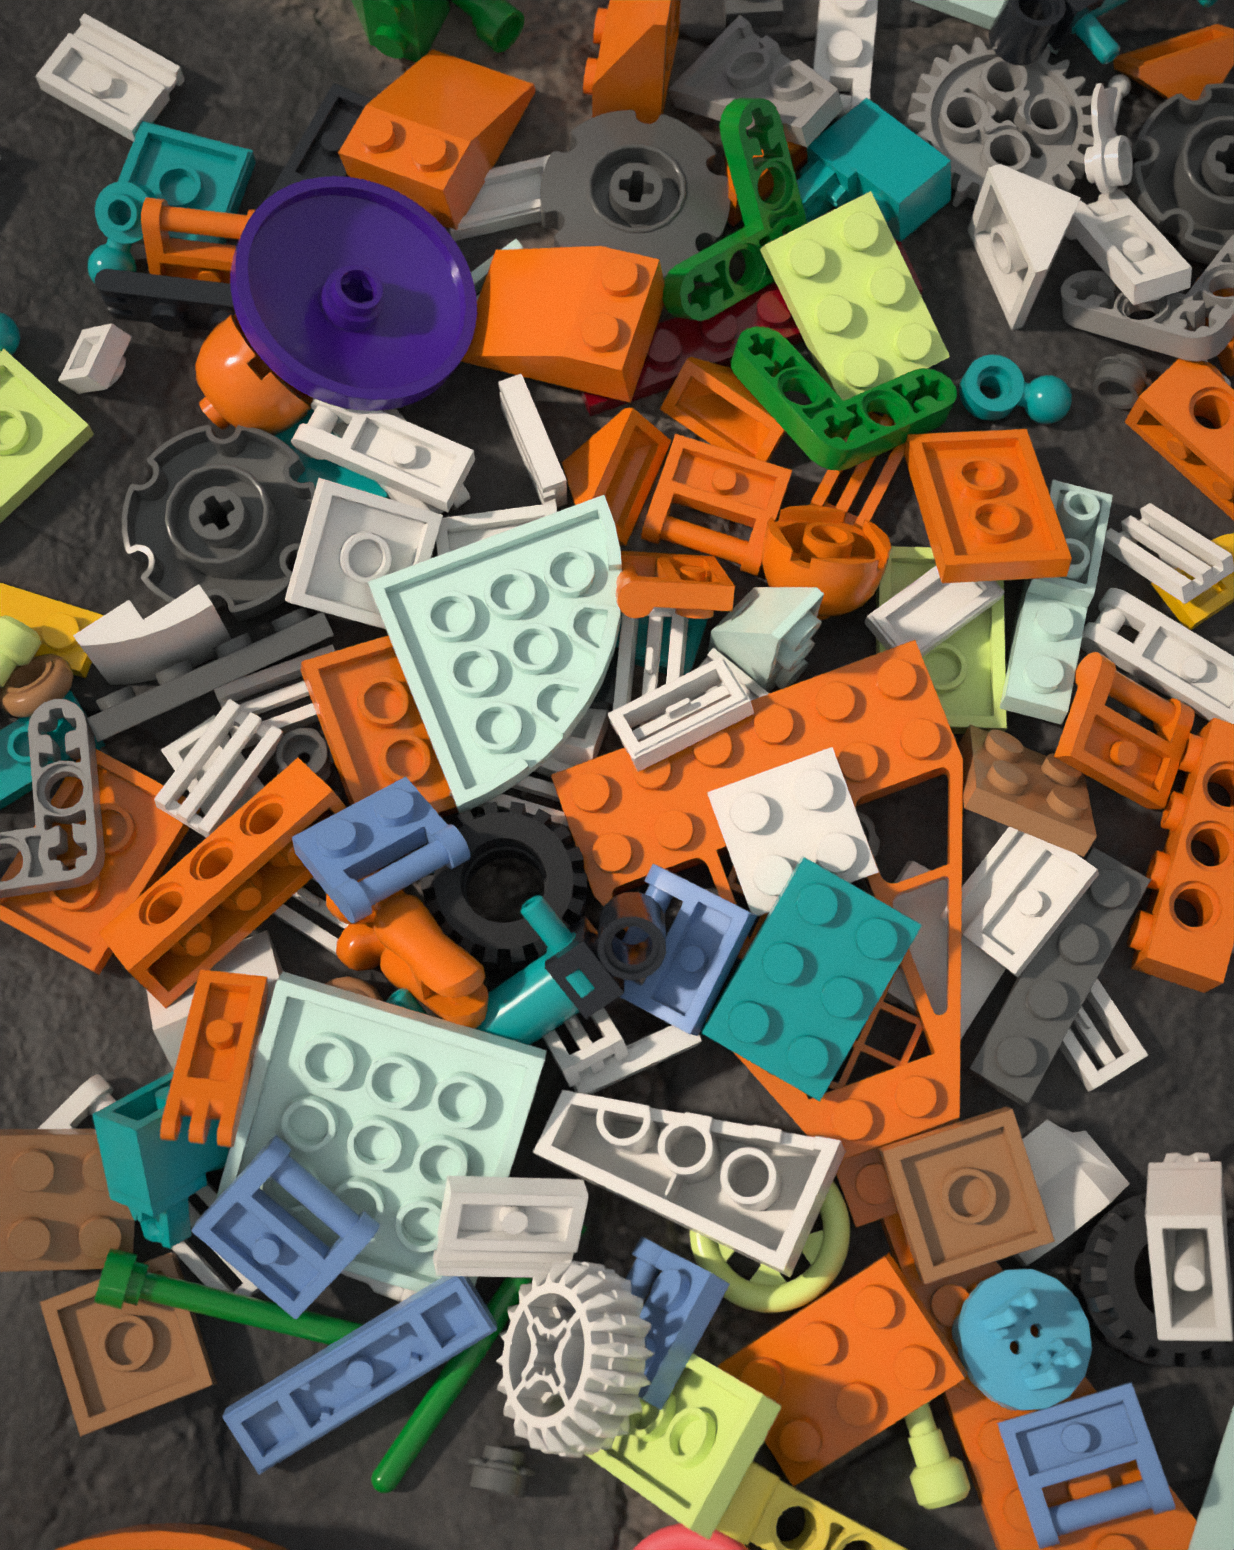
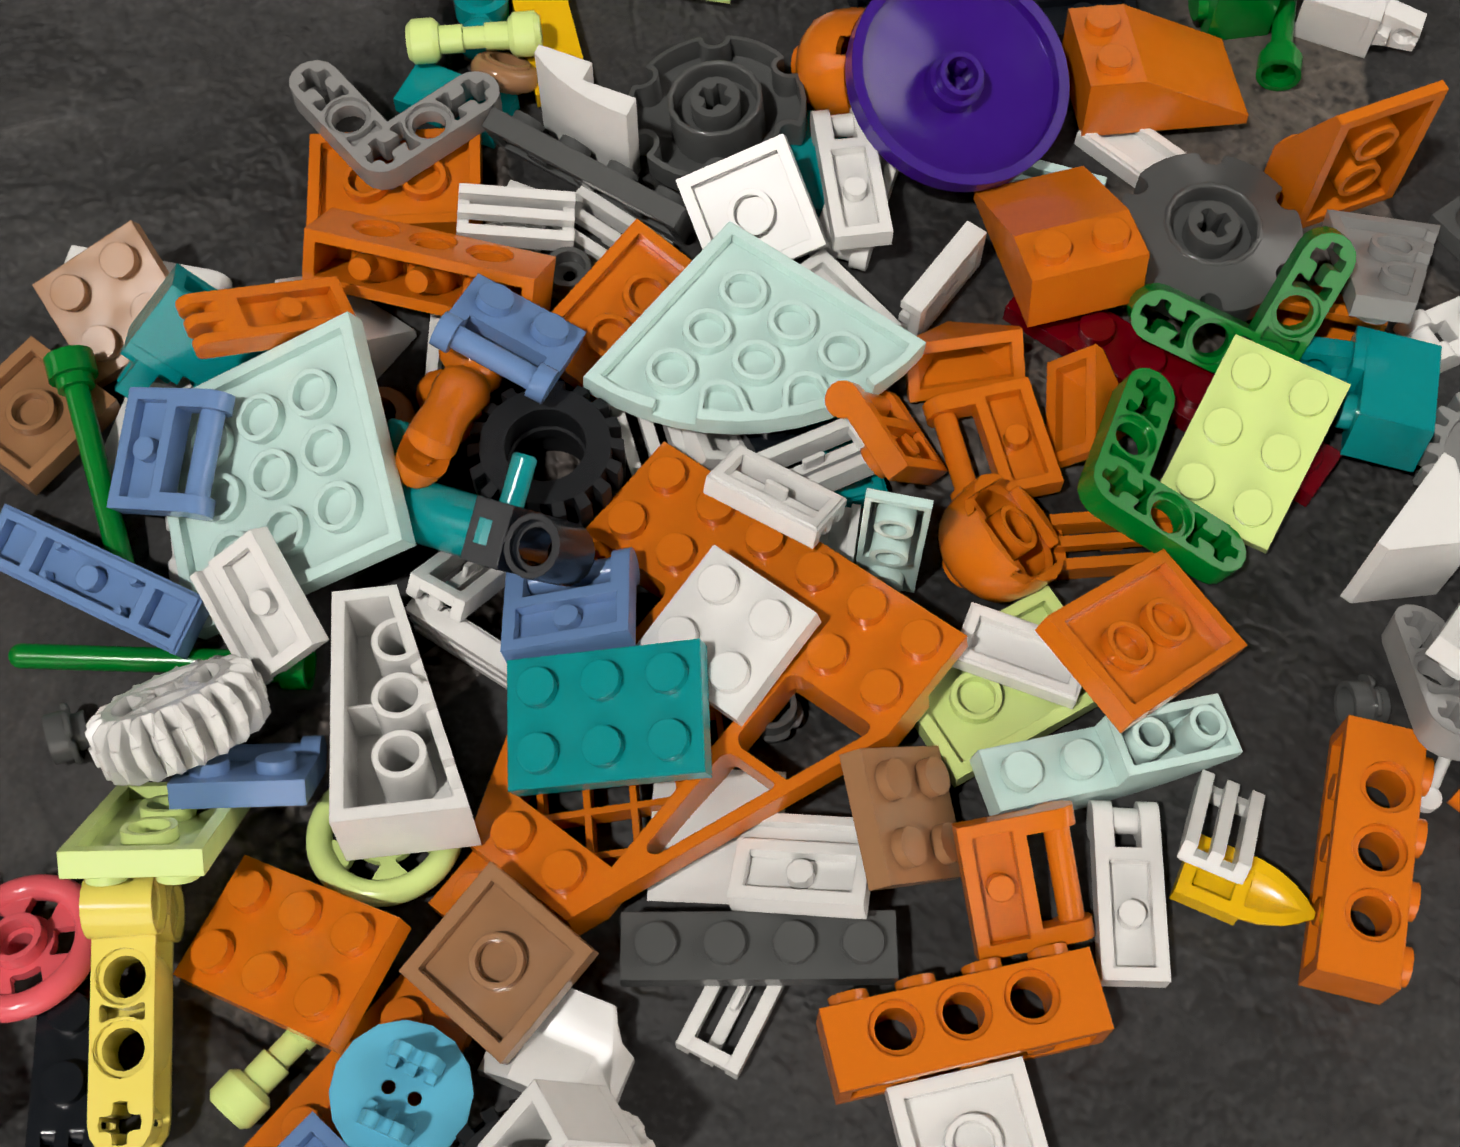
camera: 60 degrees right, 10 degrees down
teal plate [959,355,1072,424] -> none

